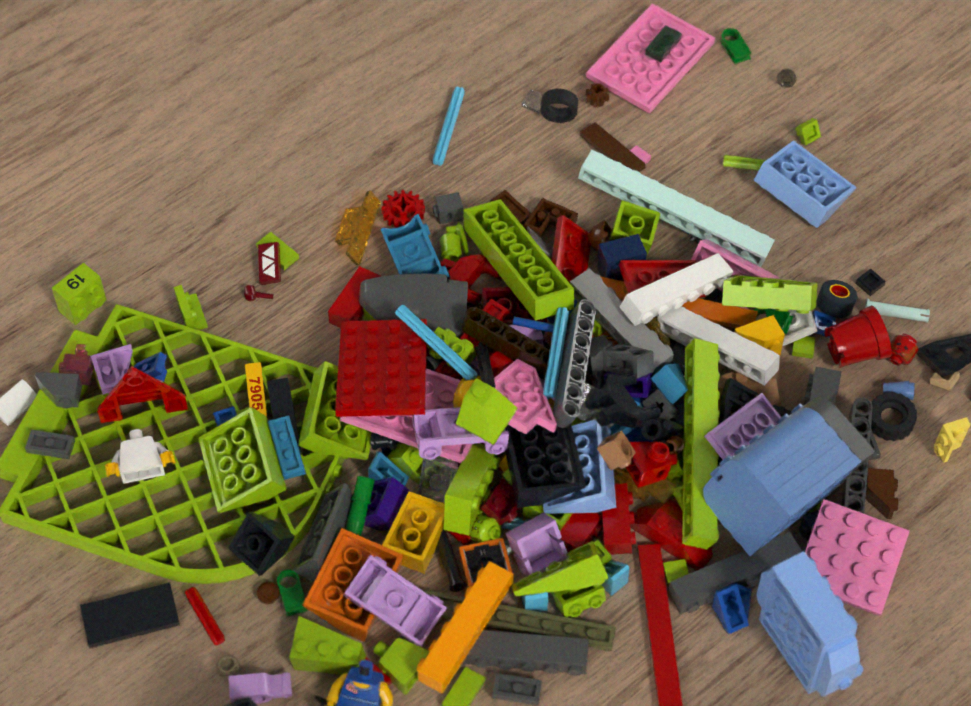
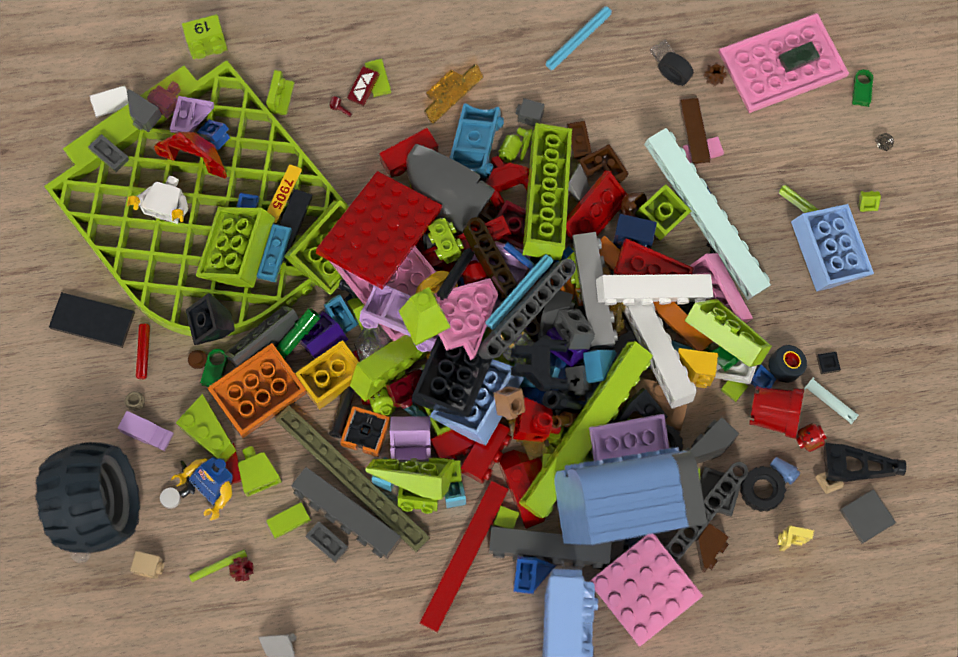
camera: 30 degrees right, 15 degrees up
lavender piece [343,555,447,647] -> none
red gear [381,190,426,228] -> none
medium azure axle [395,305,478,380] -> none
light orange brick [416,561,513,694] -> none

